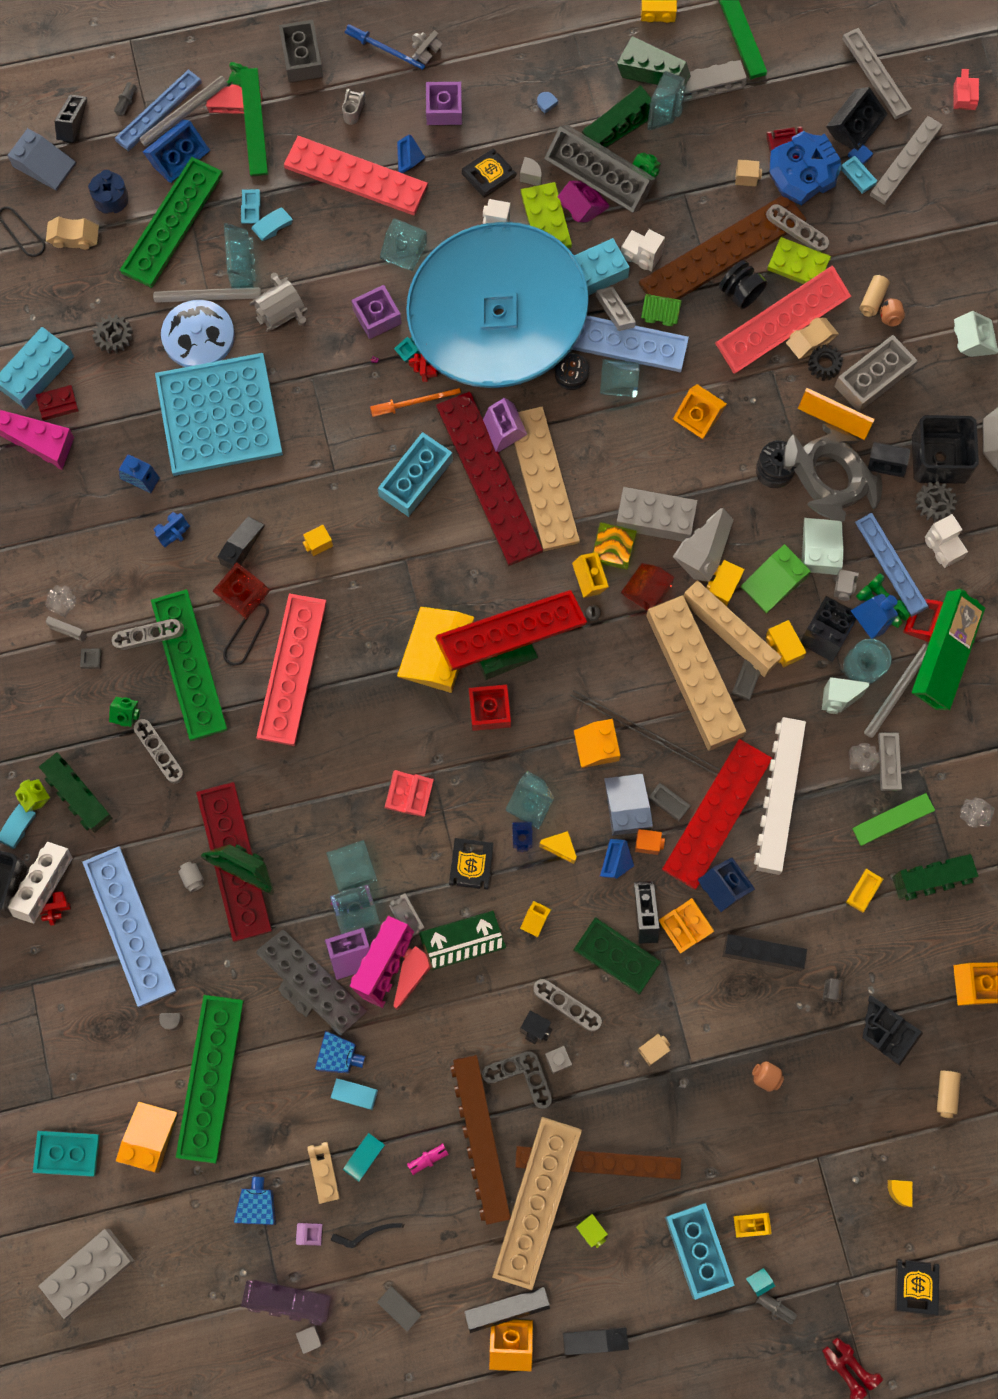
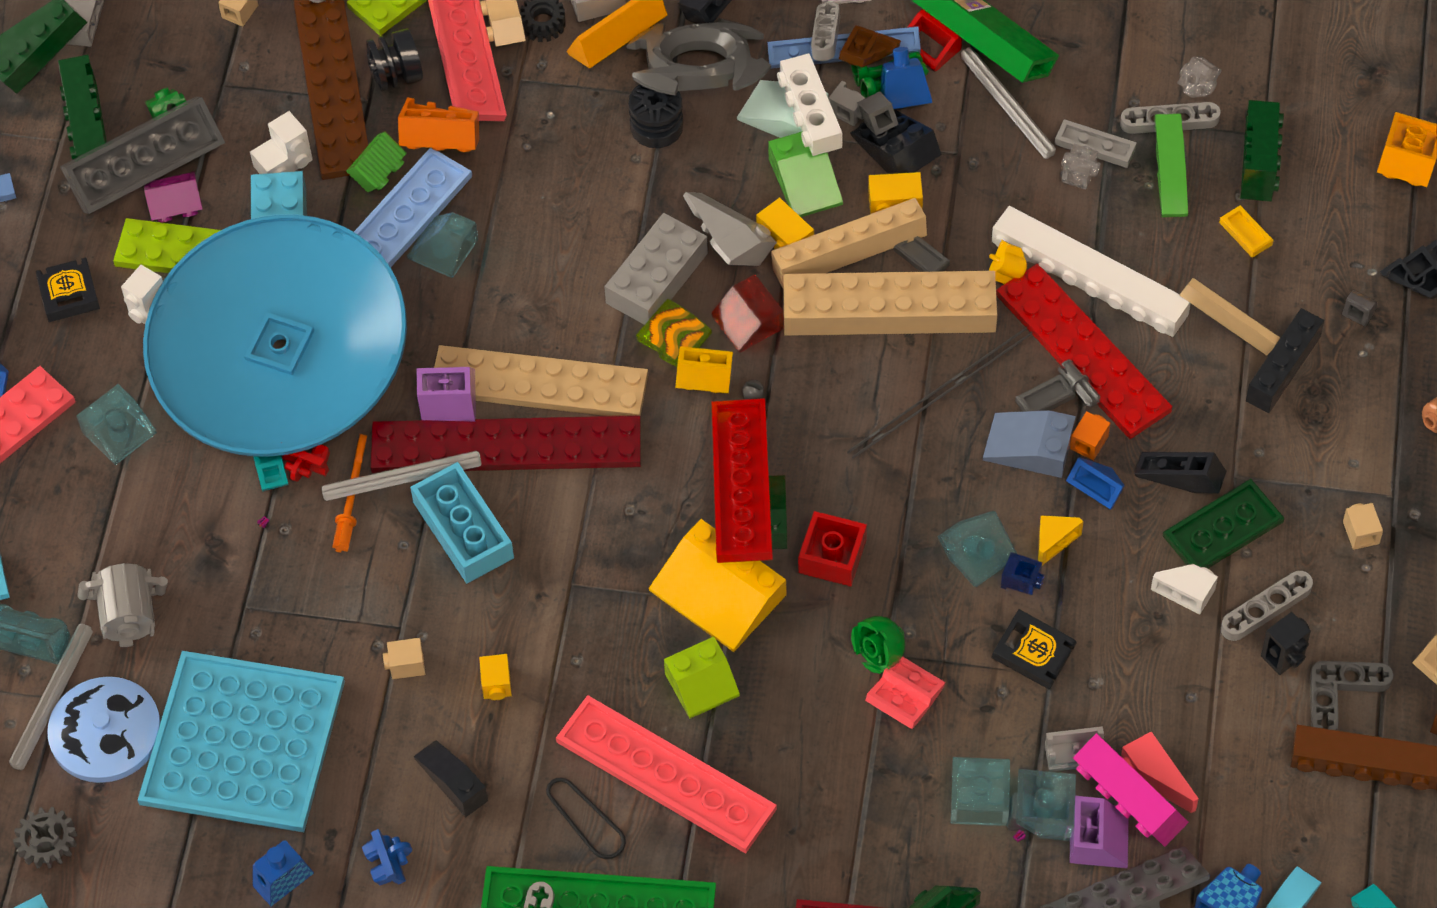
camera: 65 degrees left, 15 degrees down
clear red brick [213,562,270,619] -> none
medium lavender brick [351,285,401,339] -> none
dark pink pin [407,1143,449,1176] -> none
dark green tile [419,911,506,971] -> none
light grey brick [520,157,541,186] -> none
yellow brick [520,901,551,937] -> none
light grey brick [545,1046,572,1074] -> none
black head [555,354,589,390] -> none
light orange slope [574,719,620,768] -> none
light grey plate [596,287,636,331] -> none
clear light blue slope [647,71,686,131] -> none
light orange slope [658,898,715,954] -> none
light orange slope [673,384,727,439] -> none
dark blue slope [698,858,755,912] -> none
light aqua slope [822,677,869,714] -> none
clear light blue wheel [844,639,892,684] -> none
none -> light grey axle [322,451,481,501]
none -> tan brick [383,638,425,679]
none -> orange wedge [398,97,479,152]
none -> lime slope [664,637,740,719]
none -> white brick [777,53,842,156]
none -> light grey beam [811,2,840,61]
none -> reddish brown wing [839,25,901,67]
none -> green cylinder [851,616,905,674]
none -> dark grey brick [857,92,899,135]
none -> yellow piece [989,240,1027,284]
none -> dark grey axle [1058,359,1101,407]
none -> light grey beam [1120,102,1220,134]
none -> white slope [1151,564,1218,615]
none -> tan tile [1180,278,1280,355]

